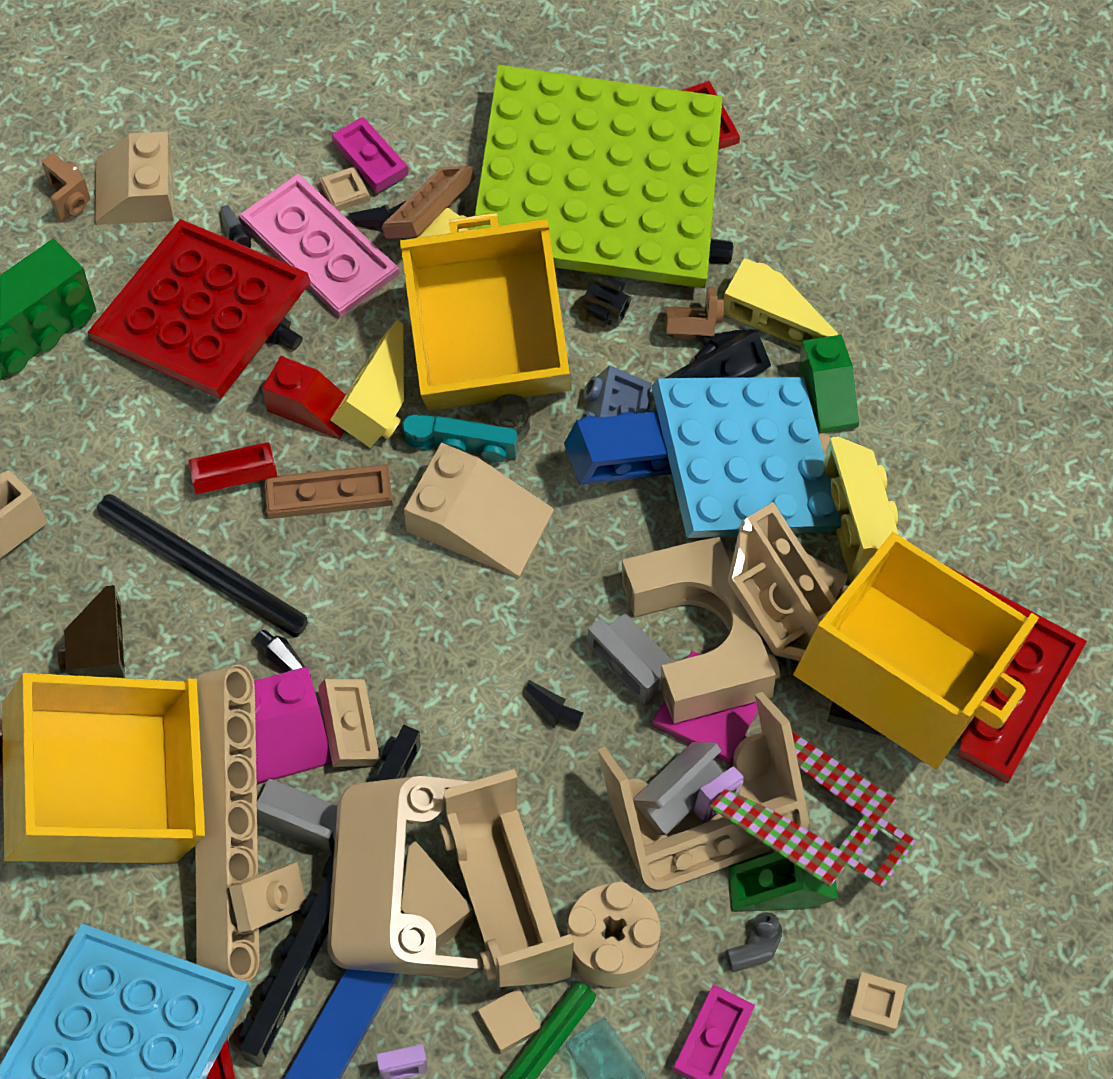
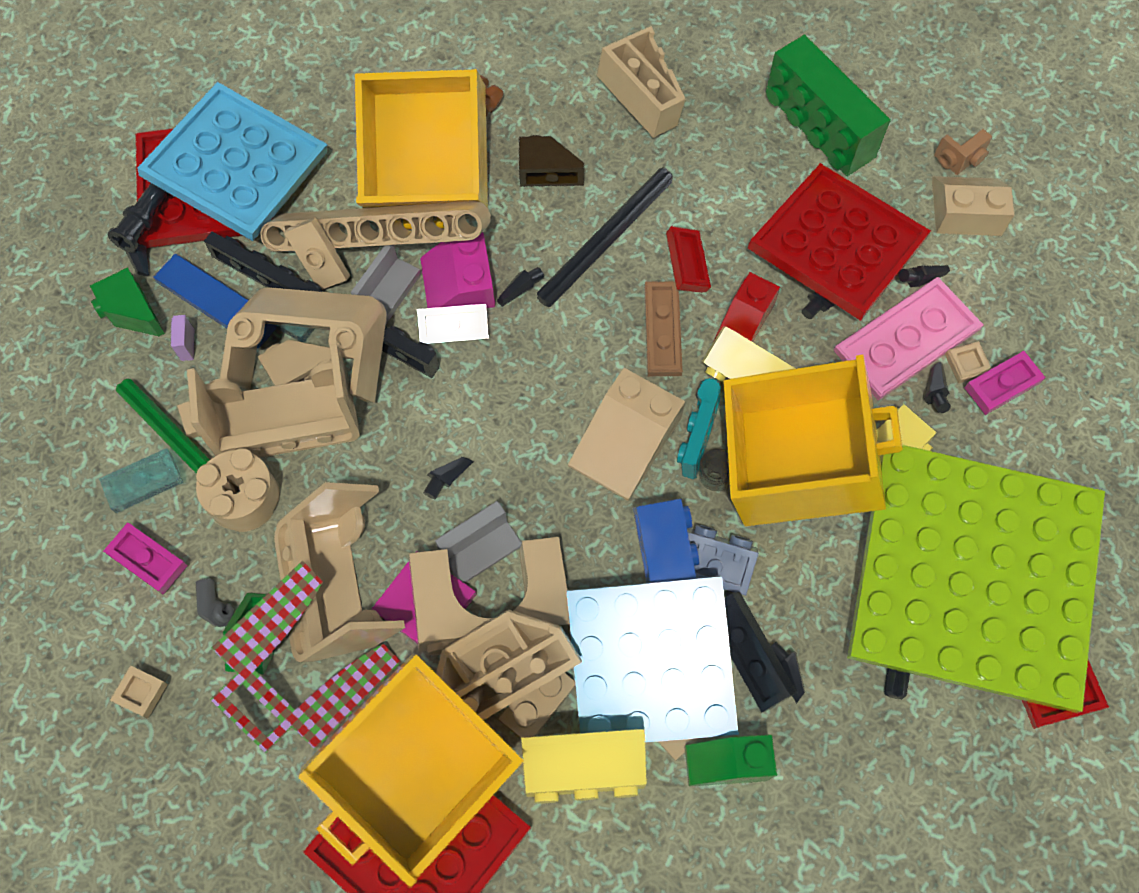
camera: 100 degrees right, 5 degrees up
medium nougat plate [381,165,476,239] -> none
black gear [582,276,631,328] -> none
light grey panel [633,742,723,835] -> none
medium nougat bracket [664,287,724,340] -> none
lavender tile [693,766,744,822] -> none
light yellow slope [724,258,838,348] -> none

